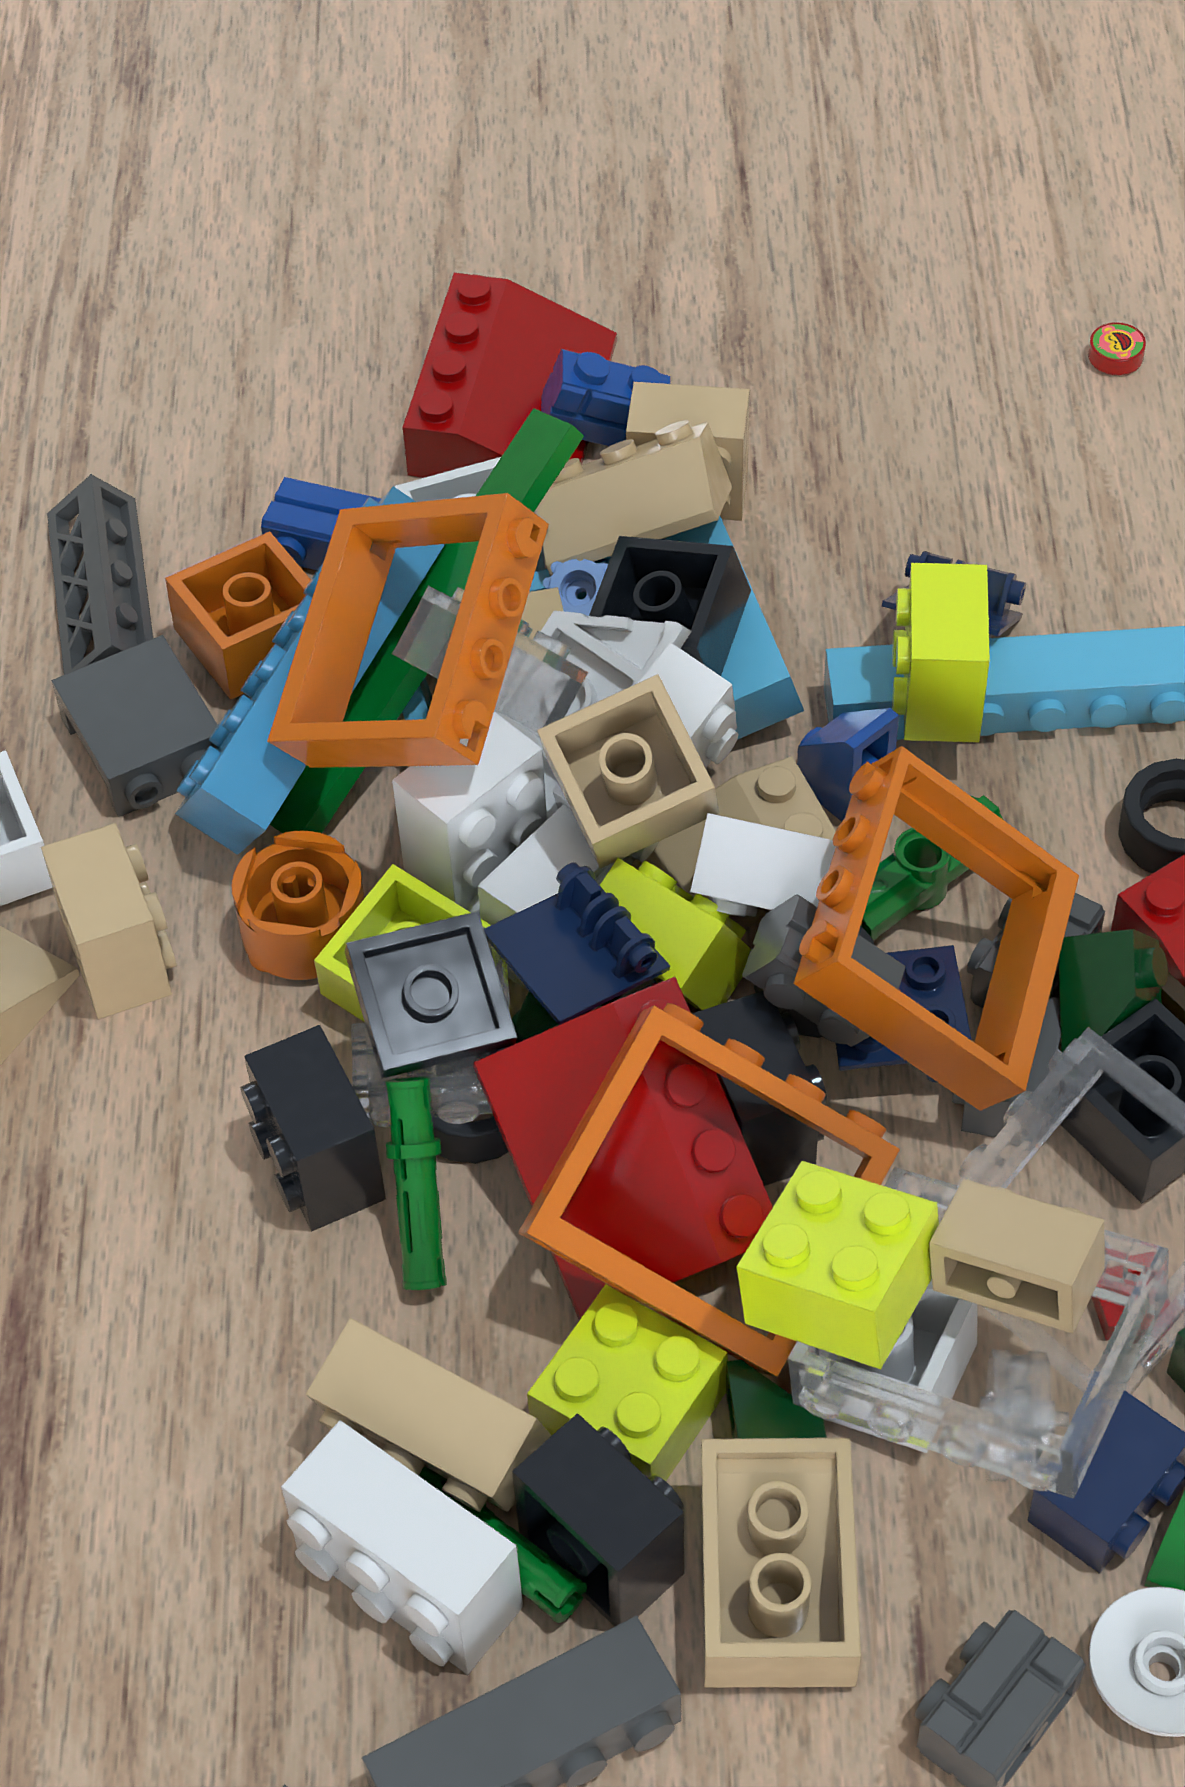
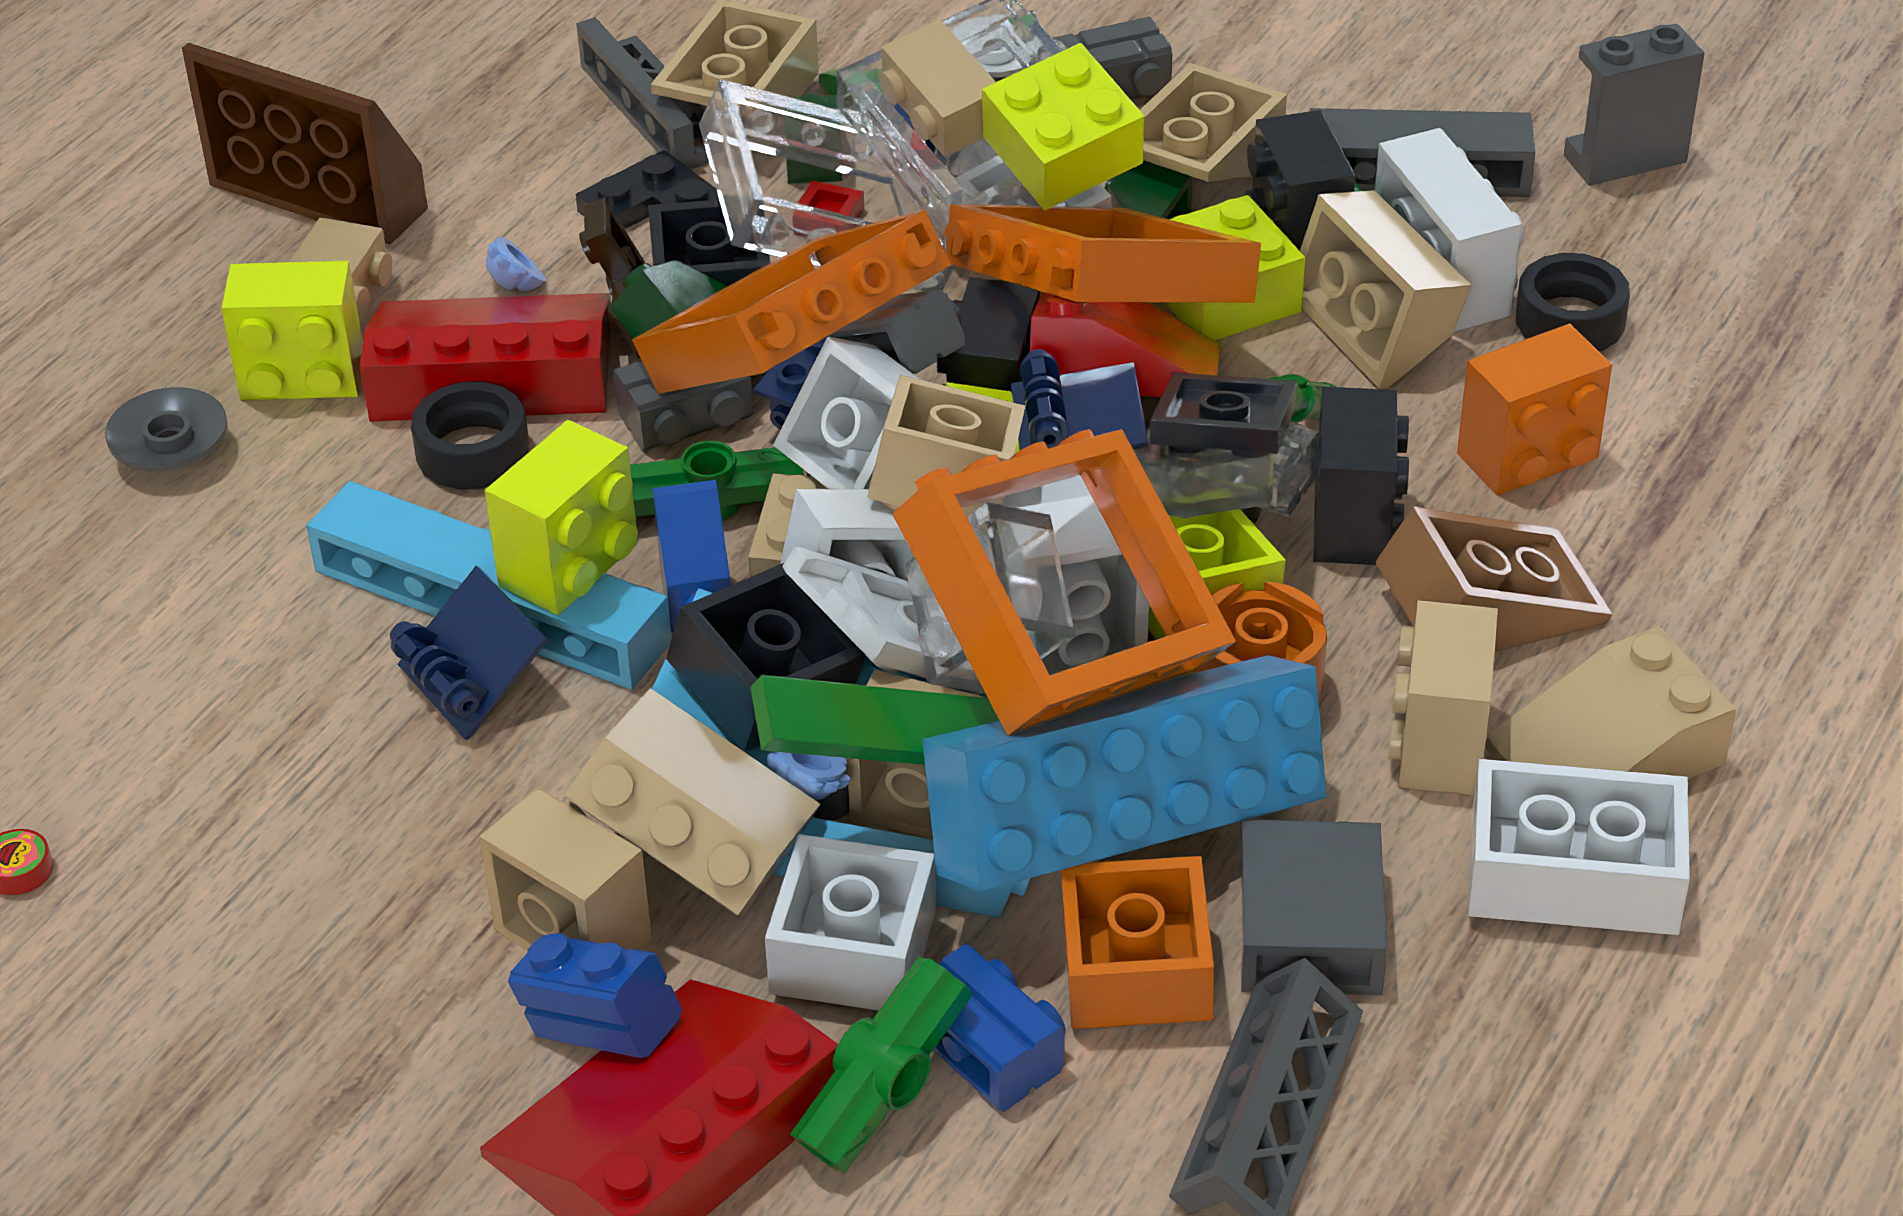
camera: 150 degrees left, 10 degrees down
none -> green piece [790,956,973,1174]
none -> medium nougat slope [1375,507,1613,652]
none -> orange brick [1457,324,1612,496]
none -> black tyre [1516,253,1630,352]

